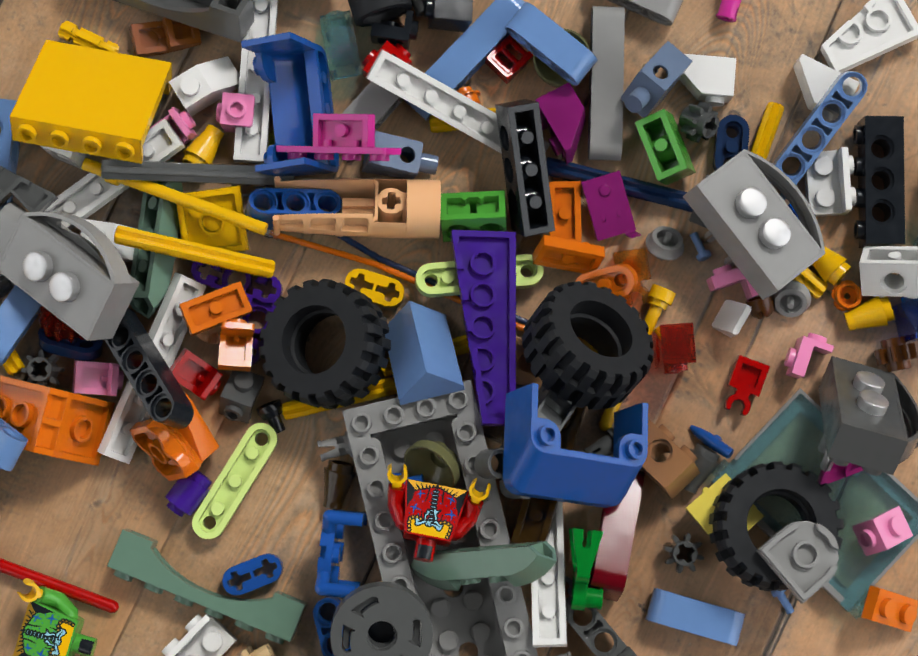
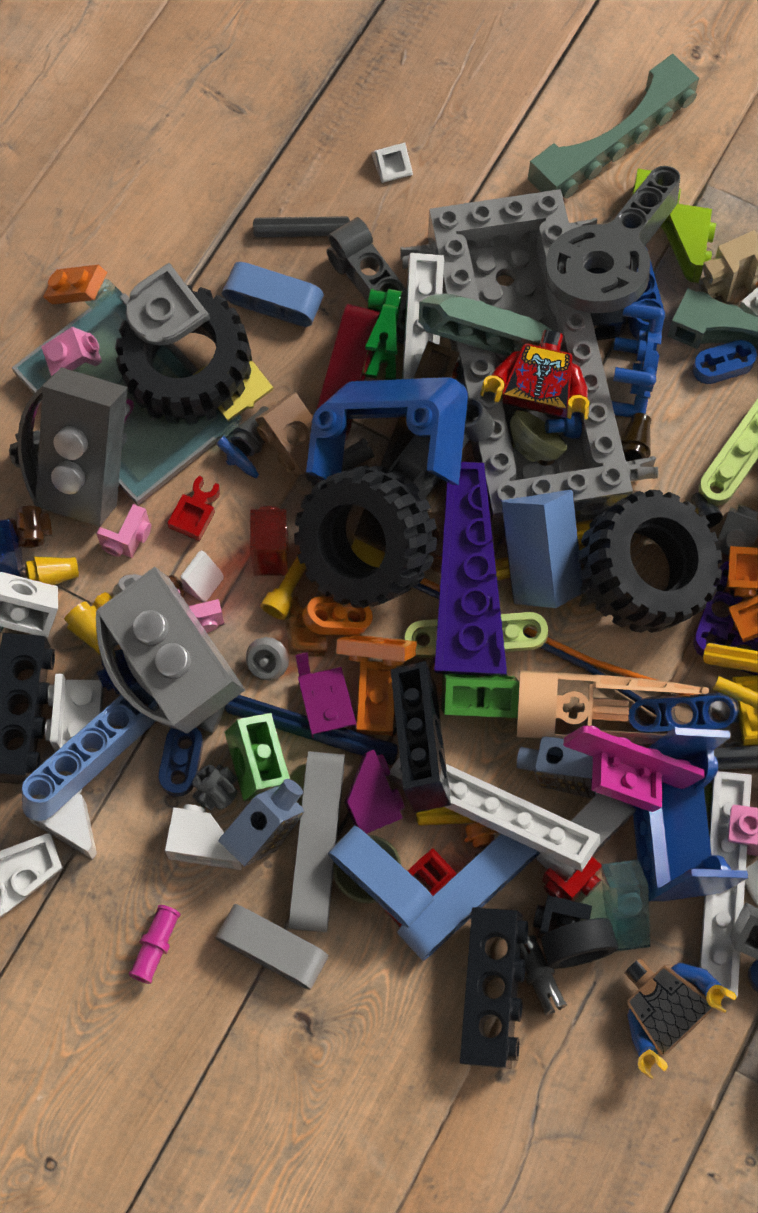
camera: 175 degrees left, 15 degrees down
yellow beam [345,268,405,308] -> none
dark grey gear [662,533,704,573] -> none
medium blue piece [690,232,712,262] -> none
yellow axle [751,102,784,159] -> none
orange plate [831,280,863,311] -> none

